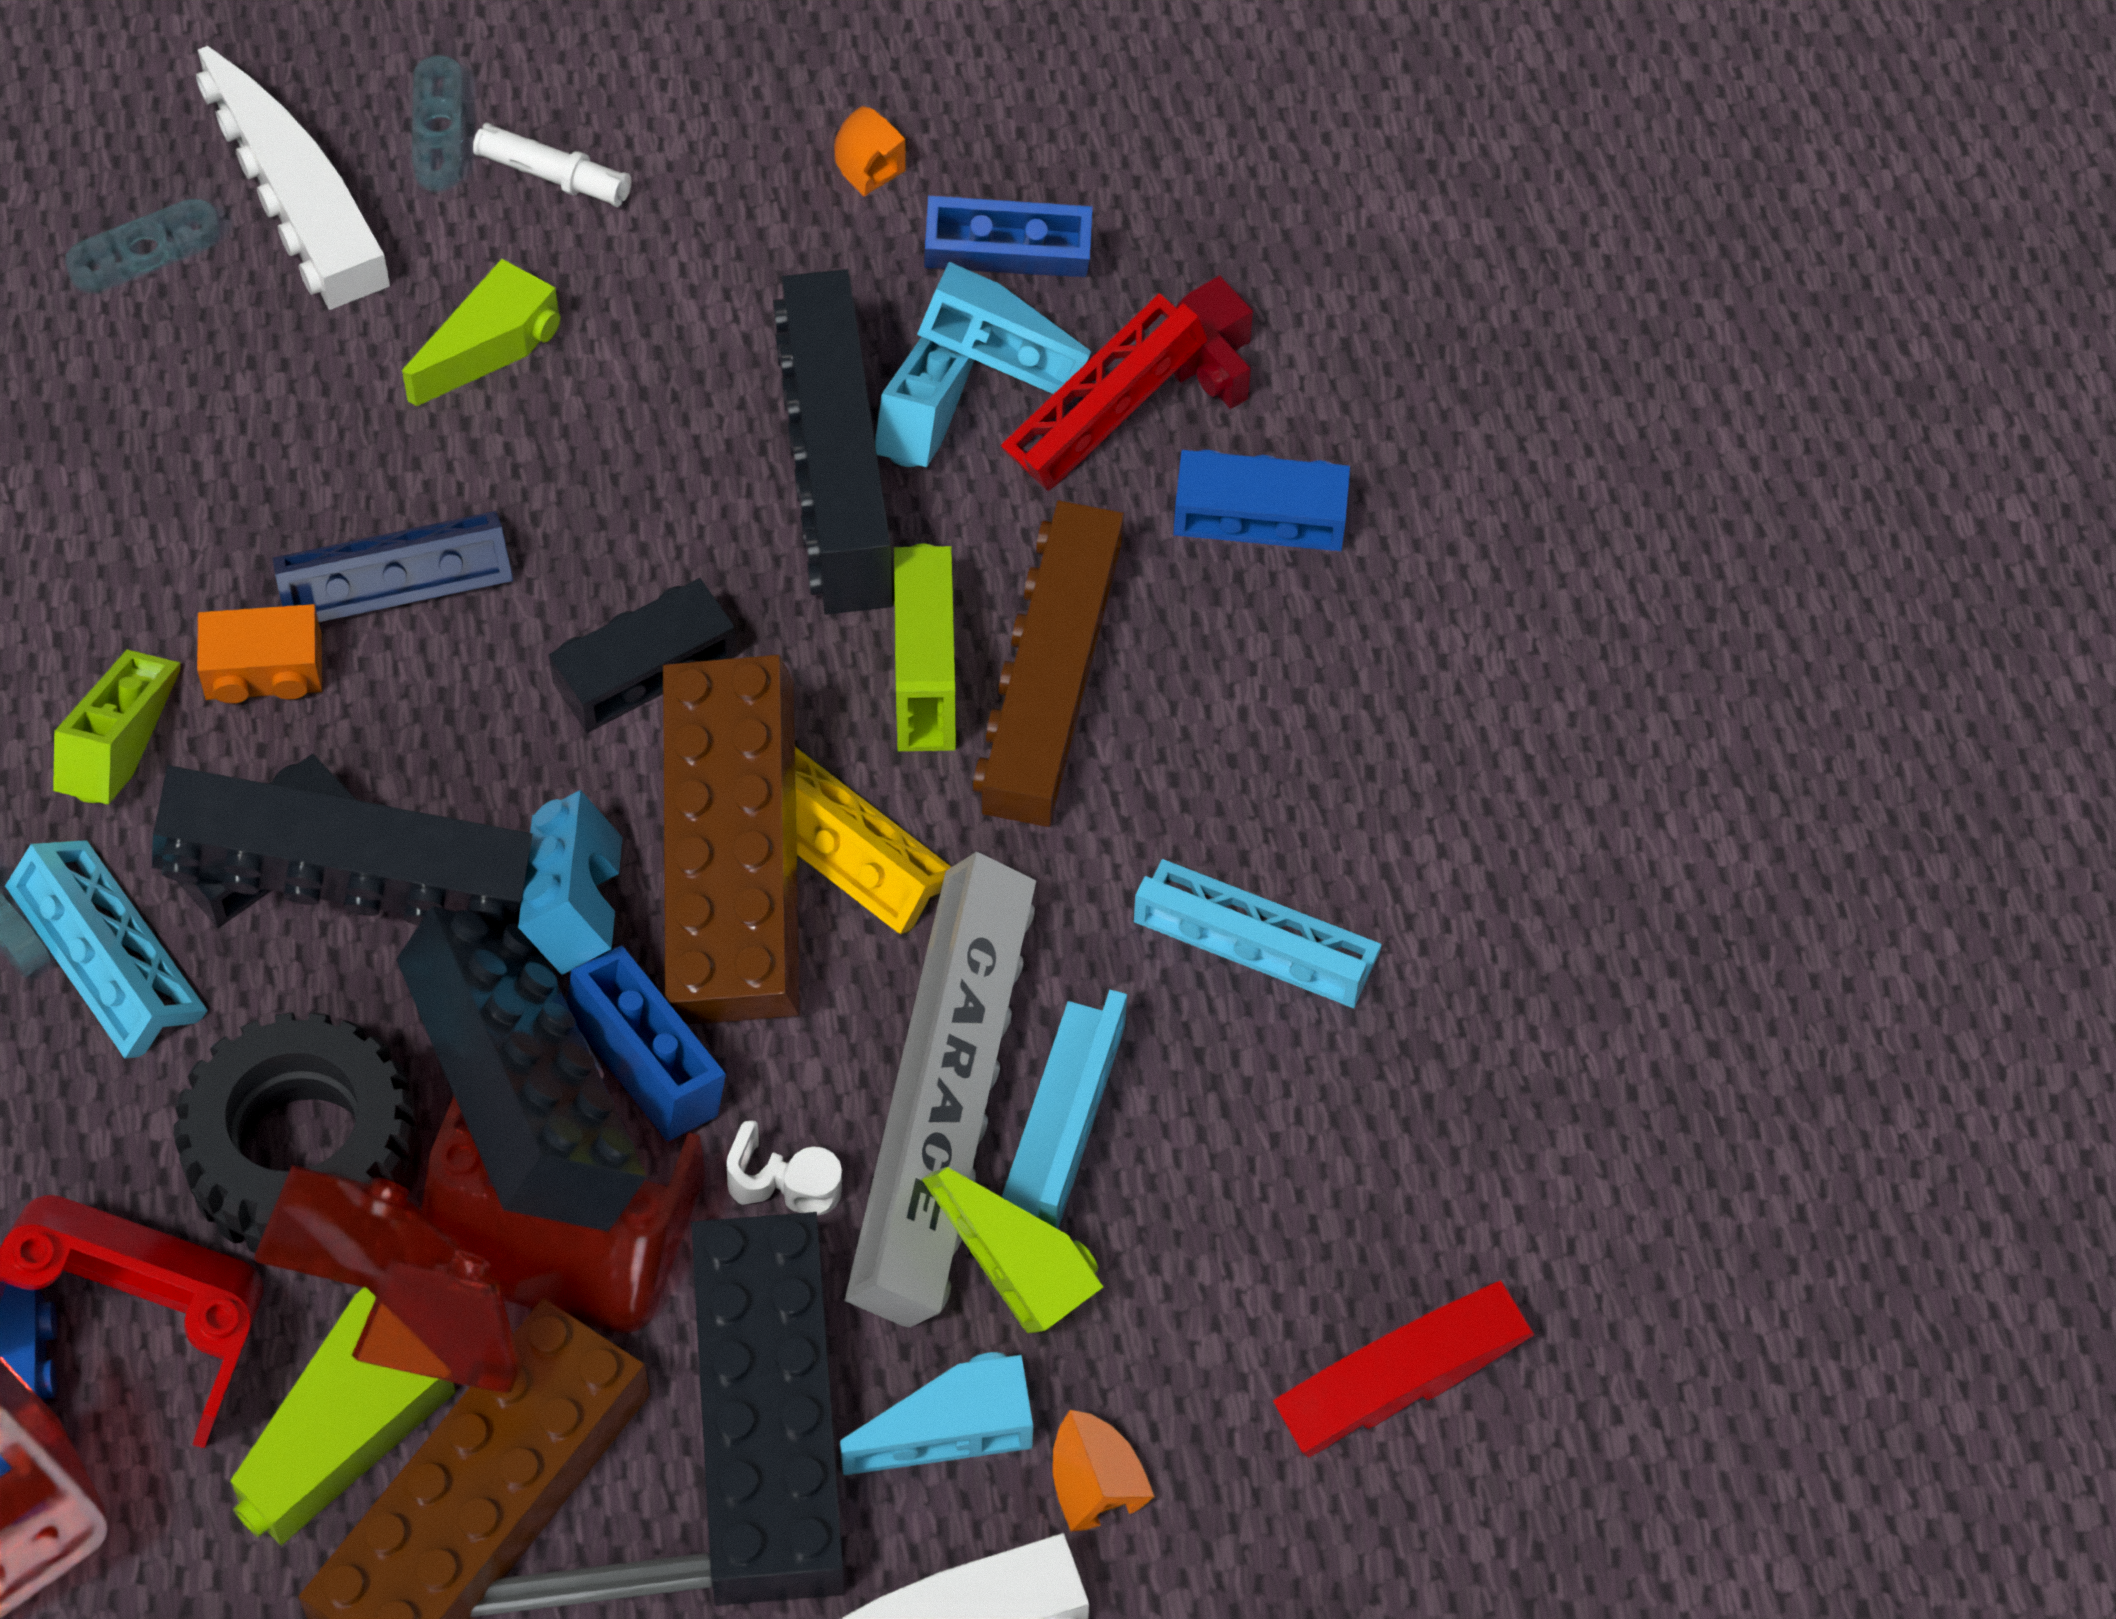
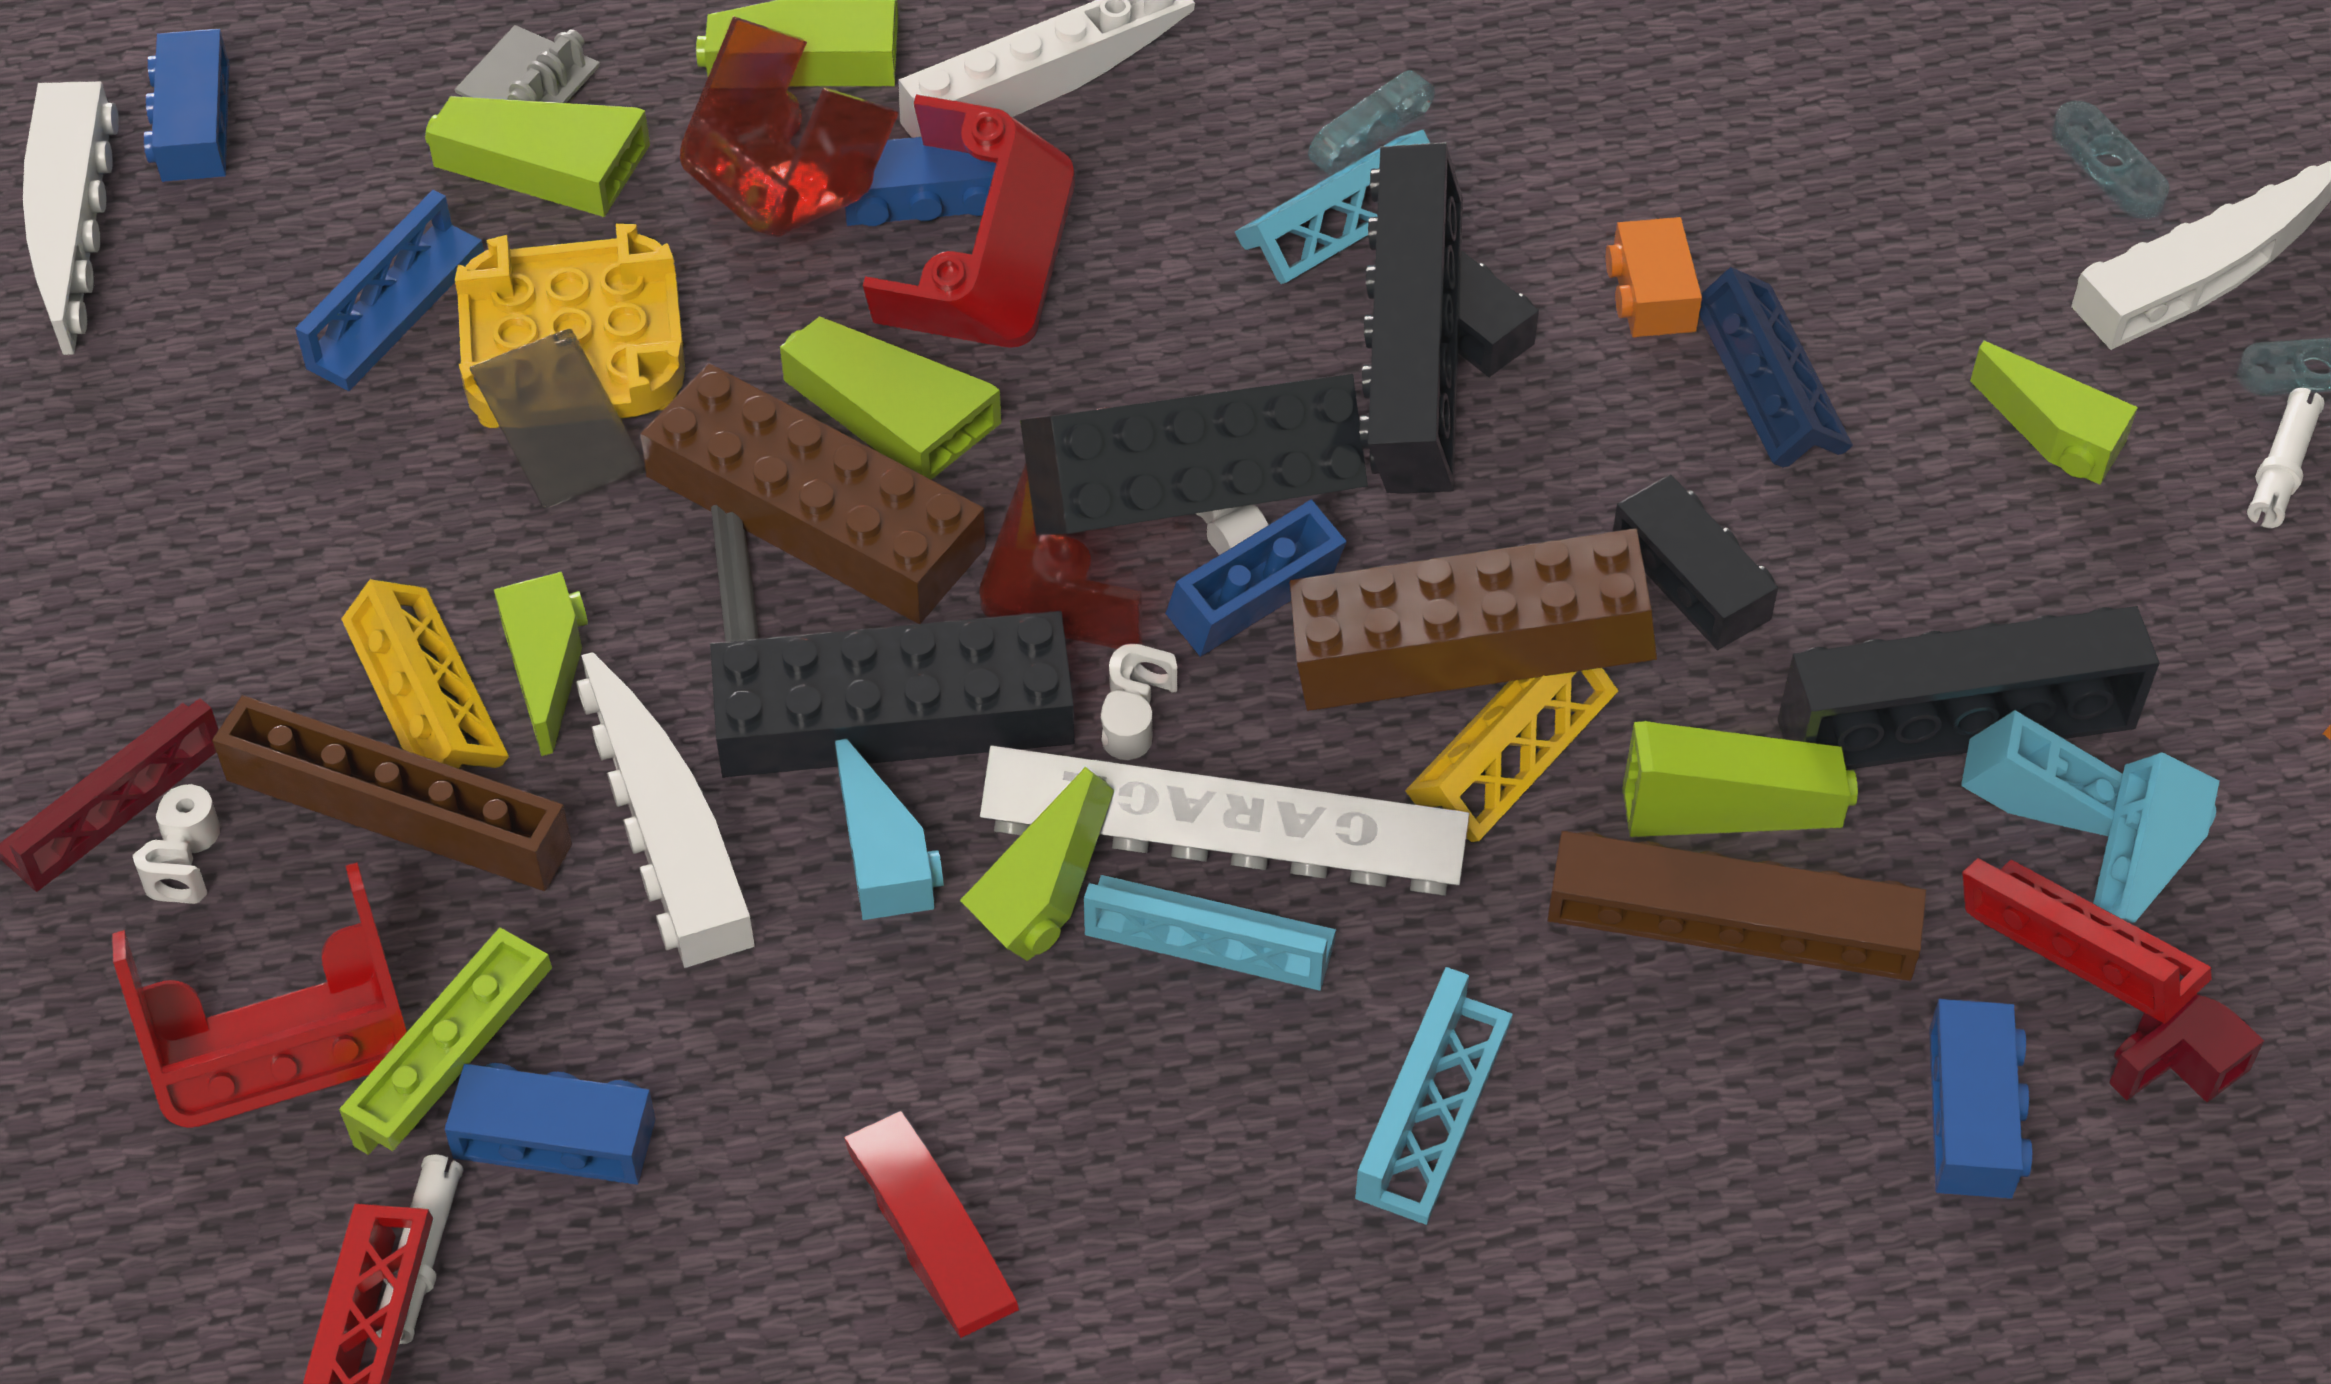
camera: 90 degrees right, 5 degrees down
lime slope [53,650,181,805] -> none
black tyre [173,1012,422,1259] -> none
clear red windscreen [254,1165,522,1393] -> none
dark azure arch [518,790,623,975] -> none
blue brick [924,196,1093,277] -> none
orange brick [1053,1410,1154,1532] -> none

